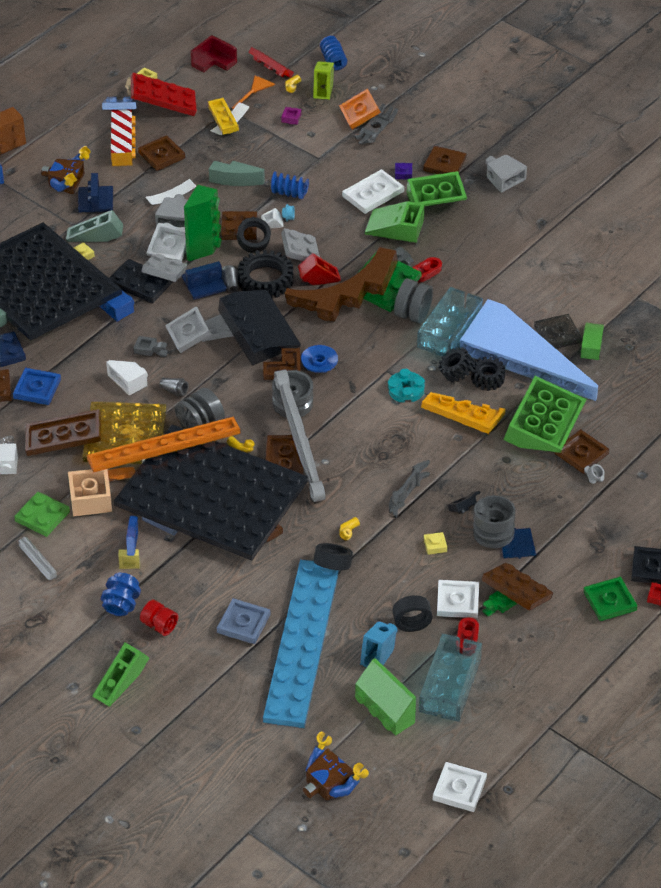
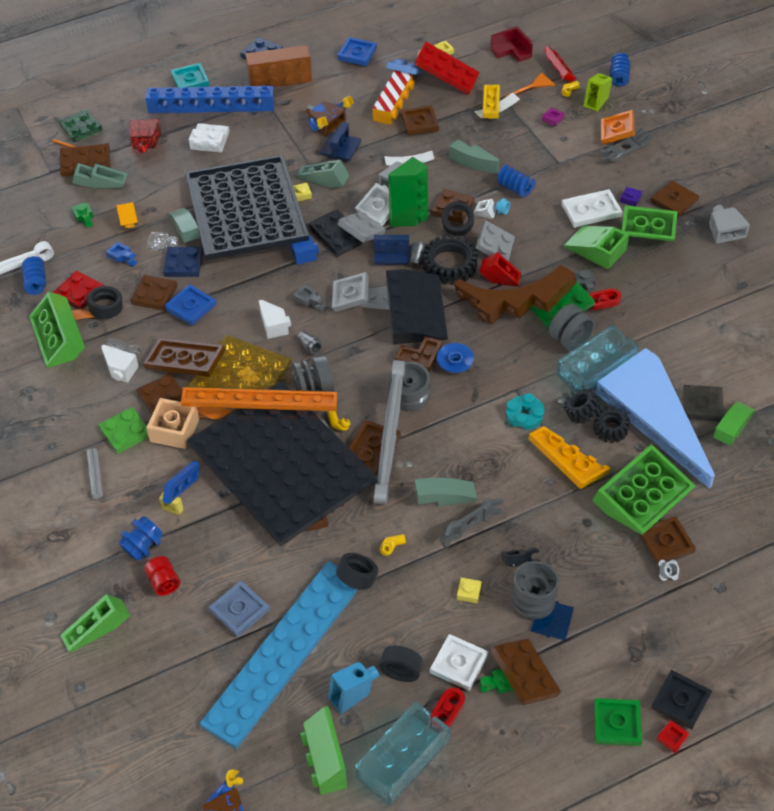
camera: 25 degrees right, 5 degrees up
none -> reddish brown plate [136,373,182,415]
none -> blue plate [338,37,377,66]
none -> sand green slope [415,478,477,506]

